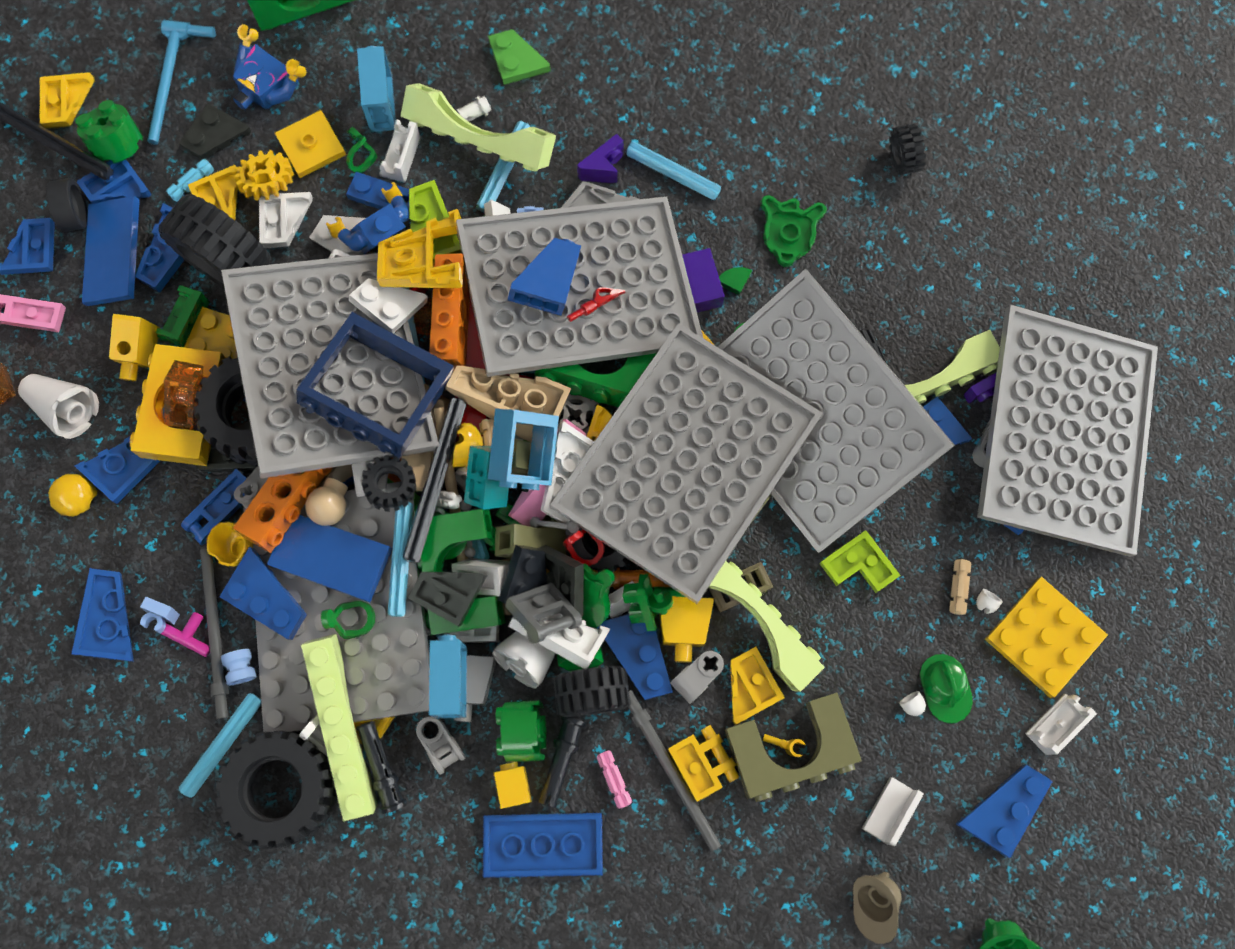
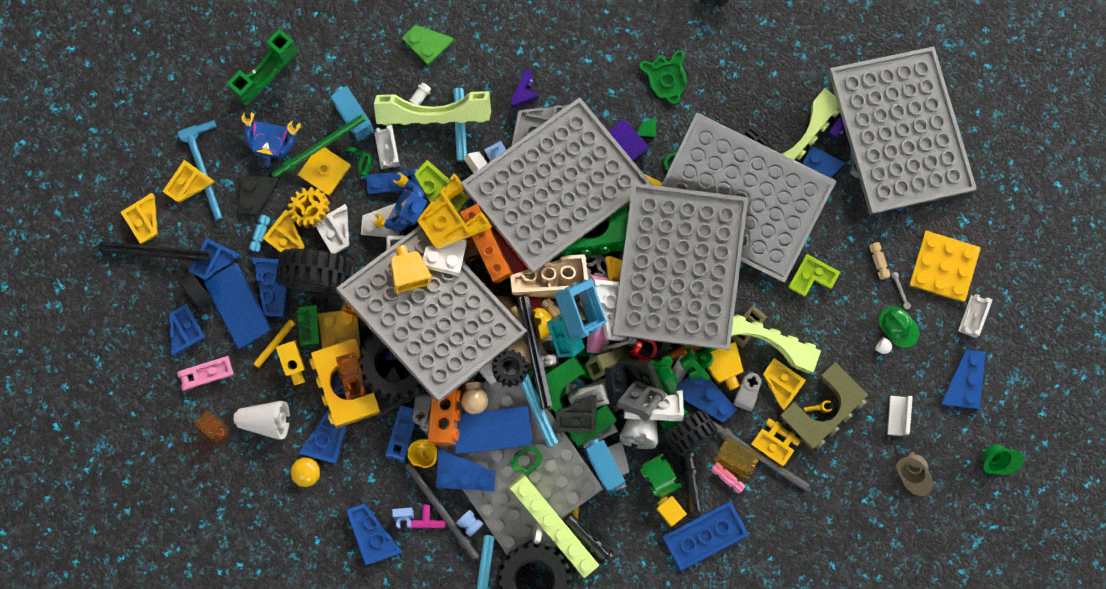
camera: 25 degrees left, 5 degrees up
green brick [75,100,143,163] -> none
dark blue window [296,312,454,458] -> none
light grey piece [416,717,466,775] -> none
blue slope [508,238,581,316] -> none
red hand [567,287,626,322] -> none
medium azure axle [626,142,721,200] -> none
white hinge [976,589,1002,614] -> none
none -> yellow wing [163,160,215,203]
none -> yellow bar [253,319,295,368]
none -> green bar [272,114,366,178]
none -> yellow torso [390,245,431,294]
none -> clear yellow hinge [714,438,761,479]
none -> light grey hinge [891,272,911,310]

